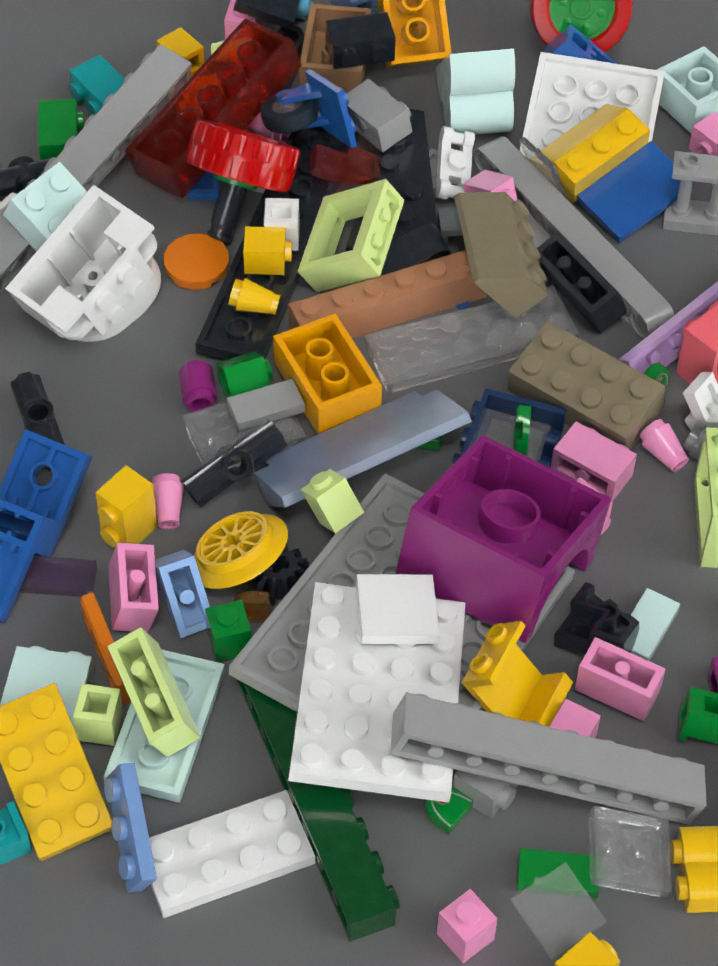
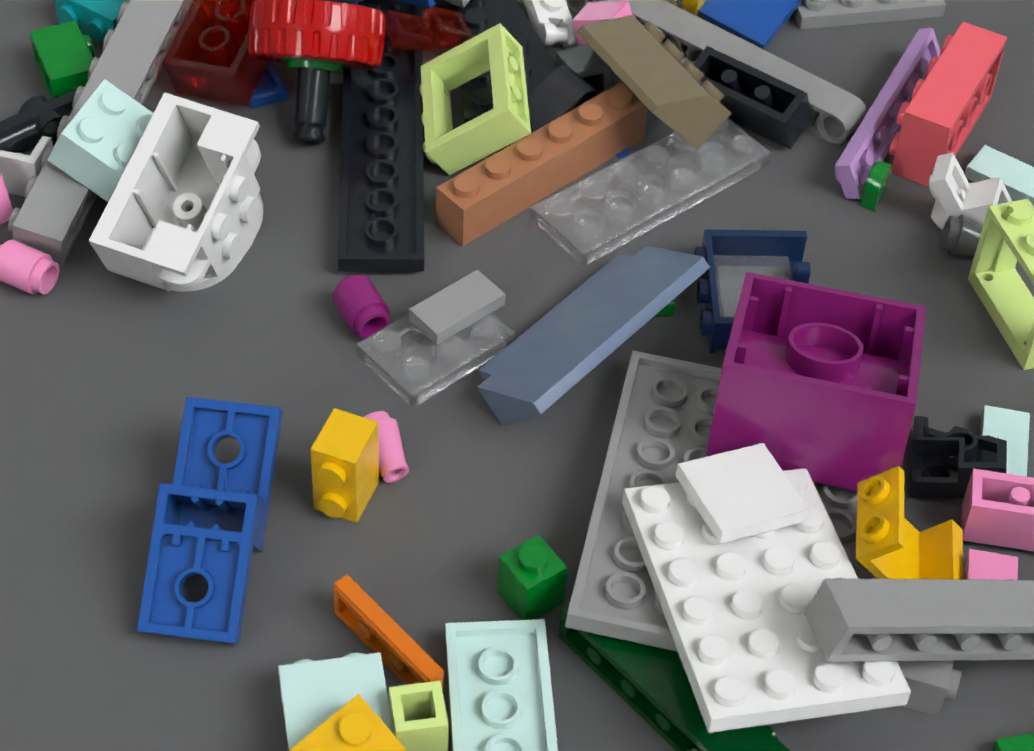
camera: 20 degrees left, 5 degrees down
black piece [10,371,65,471] -> none
clear purple tile [19,555,98,597] -> none
yellowish green brick [107,627,201,757] -> none
bright pink brick [108,543,159,632] -> none
light blue slope [155,550,210,638] -> none
orange tile [164,233,229,290] -> none
black piece [181,419,287,507] -> none
yellow piece [194,511,288,589] -> none
green brick [215,352,273,398] -> none
yellow cone [228,278,281,315] -> none
clear orange tile [234,591,273,623] -> none
yellow brick [243,226,292,275] -> none
black gear [248,544,309,606] -> none
white panel [264,198,300,251] -> none
light orange brick [273,313,382,434] -> none
yellowish green brick [301,469,364,533] -> none
green tile [426,787,473,835] -> none
dark tan brick [508,321,665,451] -> none
green tile [513,405,531,455] -> none
bright pink brick [551,421,637,502] -> none
bright pink cone [639,419,689,472] -> none

